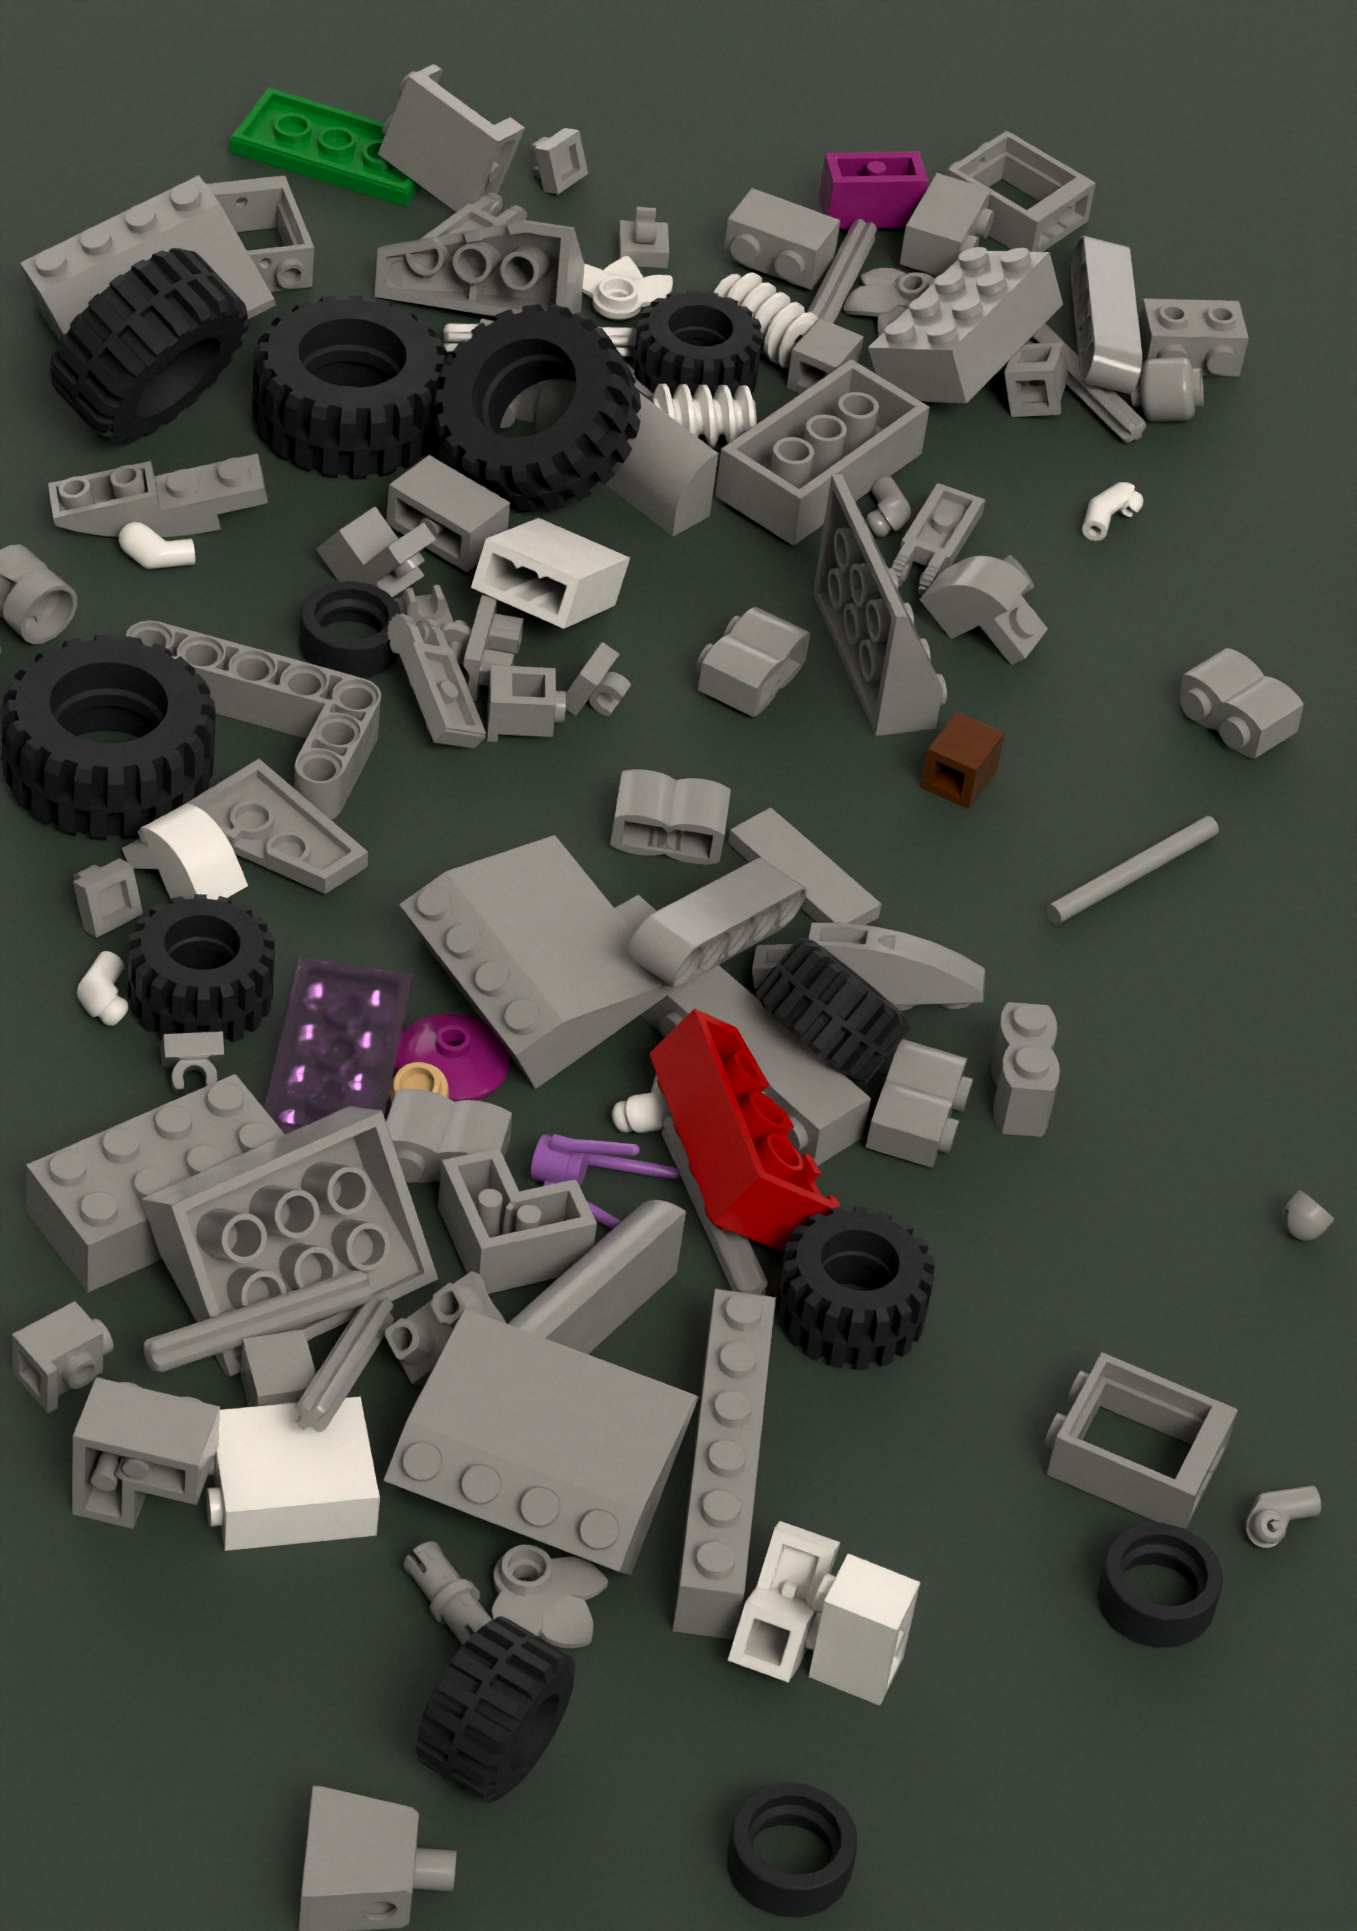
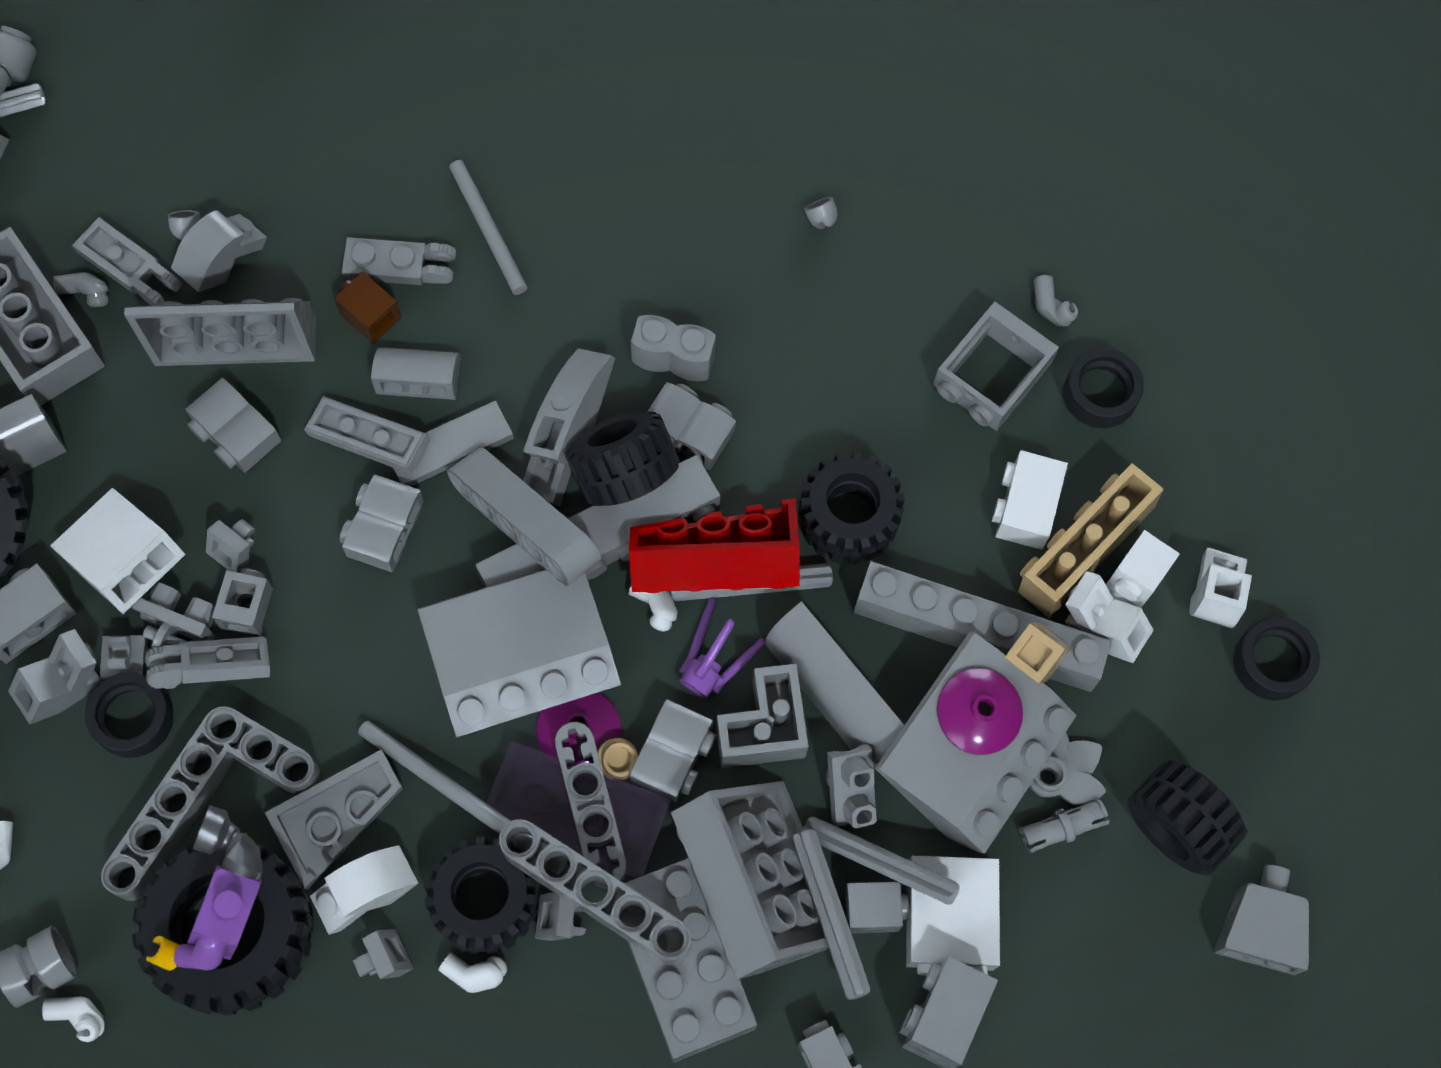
camera: 75 degrees left, 25 degrees up
white arm [1082,482,1143,541] -> none
light grey brick [1177,648,1304,759] -> none
none -> torso [146,805,262,971]
none -> light grey tile [304,396,430,474]
none -> light grey hinge [342,237,456,285]
none -> light grey bar [358,720,568,875]
none -> light grey brick [371,347,461,400]
none -> light grey beam [499,819,691,965]
none -> light grey beam [555,722,627,889]
none -> magenta dish [937,668,1023,755]
none -> white brick [992,450,1068,550]
none -> tan panel [1004,622,1072,684]
none -> tan brick [1018,463,1164,618]
none -> white brick [1189,547,1252,628]

